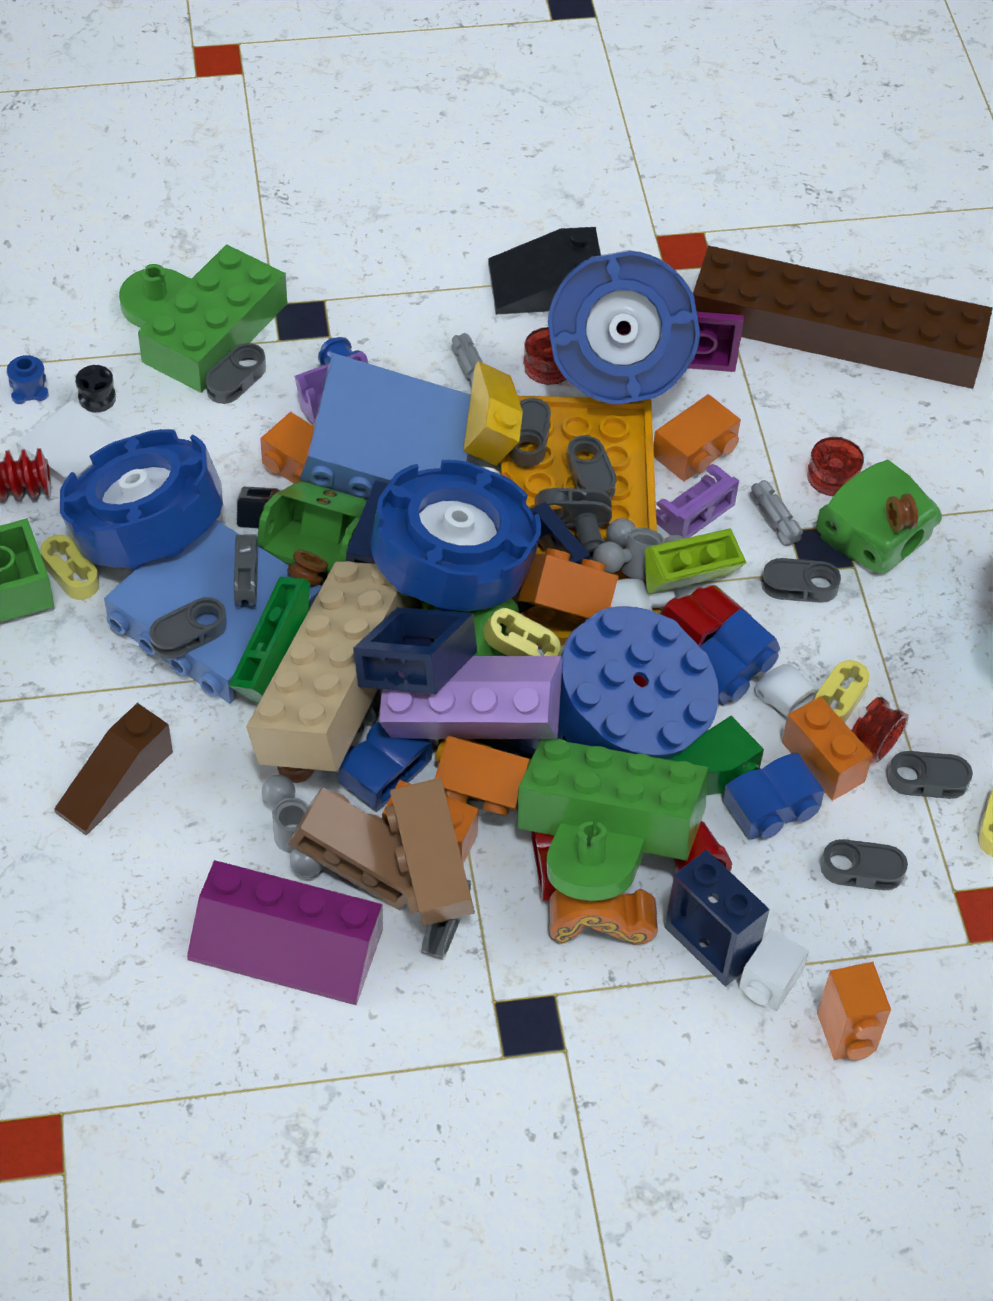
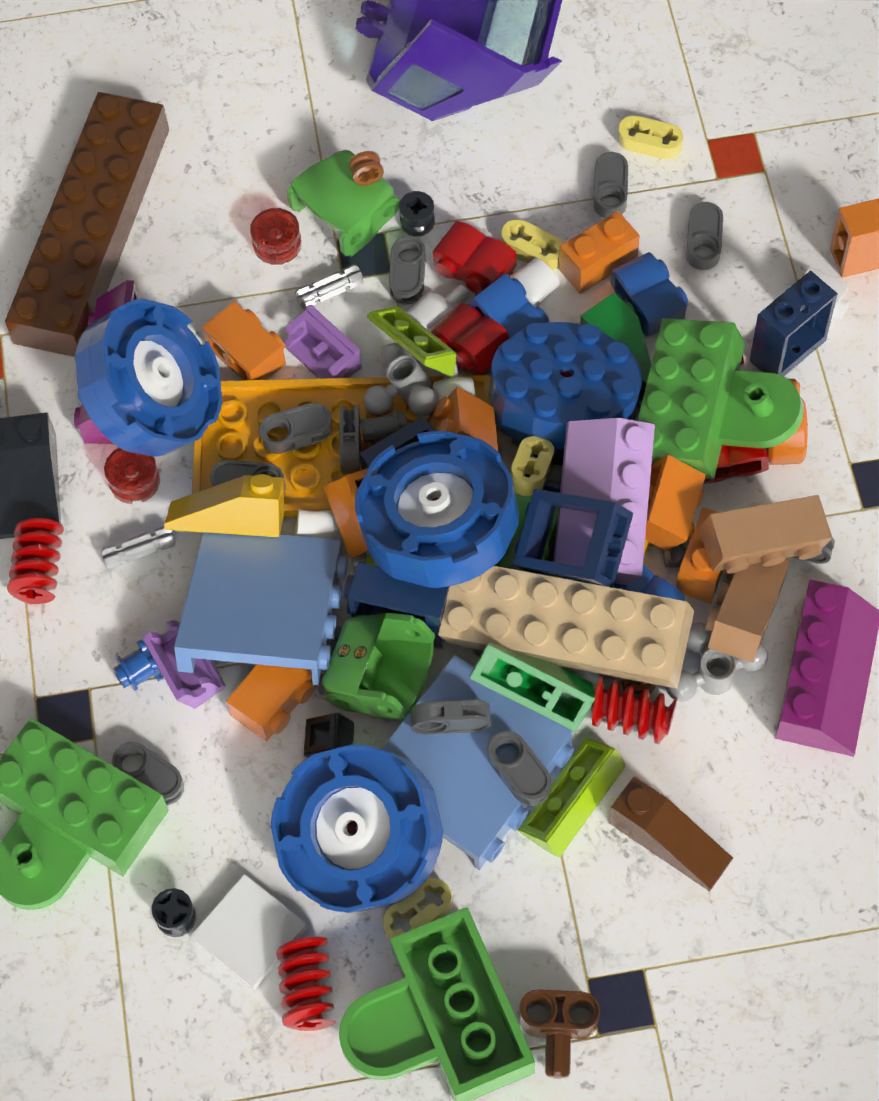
camera: 85 degrees left, 10 degrees up
blue brick [6,355,49,404] -> none
dark orange bush [287,550,328,585] -> none
clear red wheel [852,697,909,762] -> none
none -> red piece [7,518,64,604]
none -> black wheel [399,191,435,236]
none -> white piece [406,285,469,331]
none -> red brick [432,221,517,294]
none -> lime slope [518,737,626,857]
none -> red piece [591,676,678,744]

